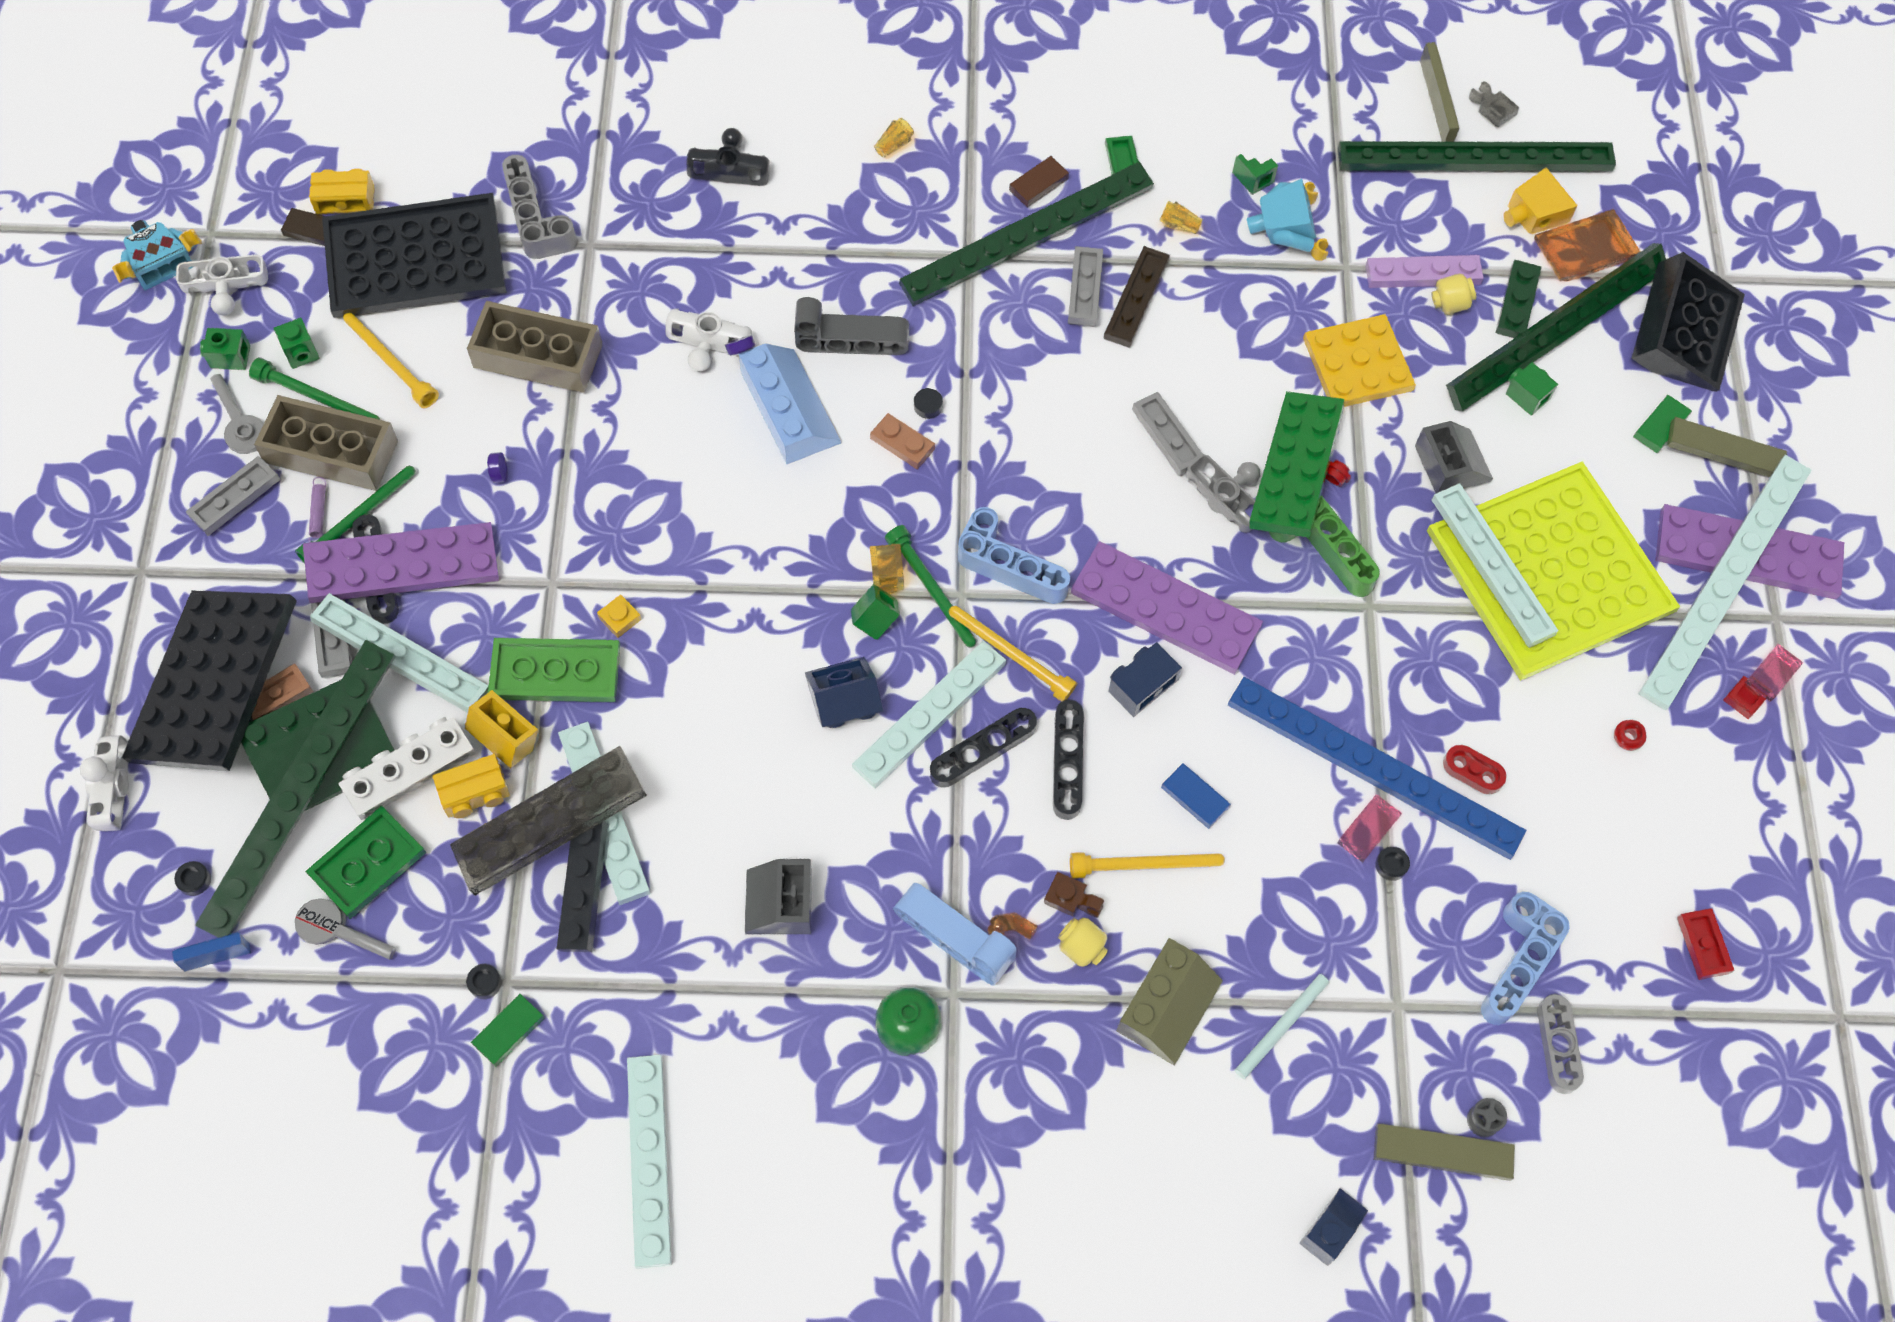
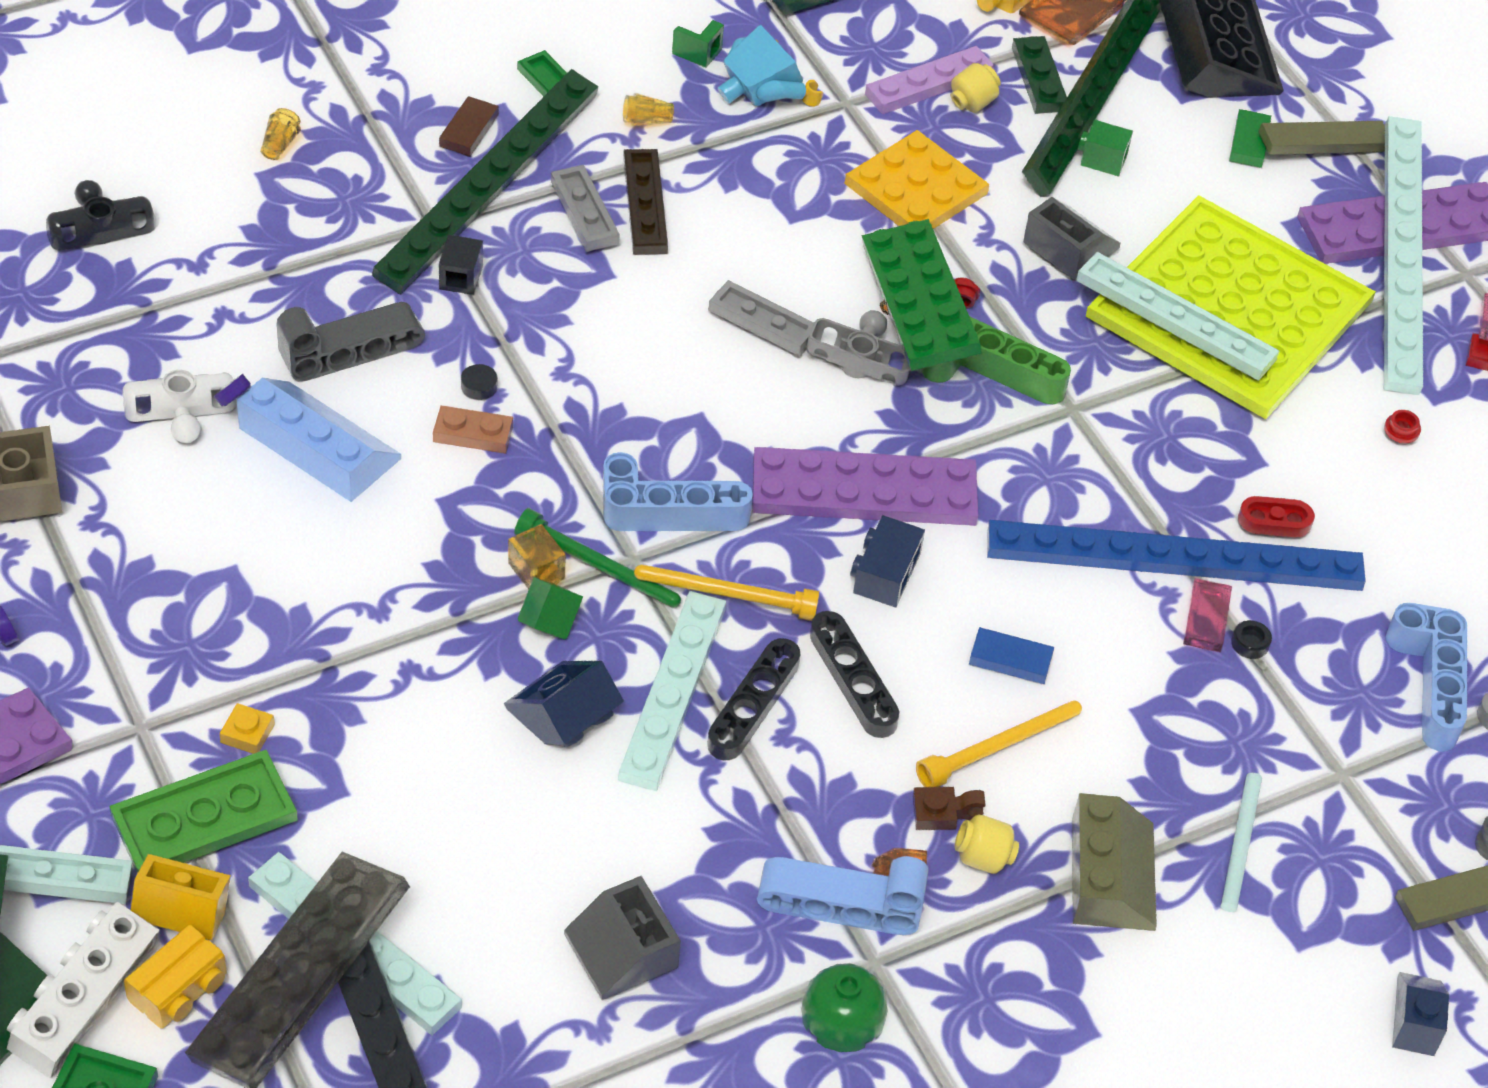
camera: 30 degrees left, 15 degrees down
none -> black brick [439,235,483,295]

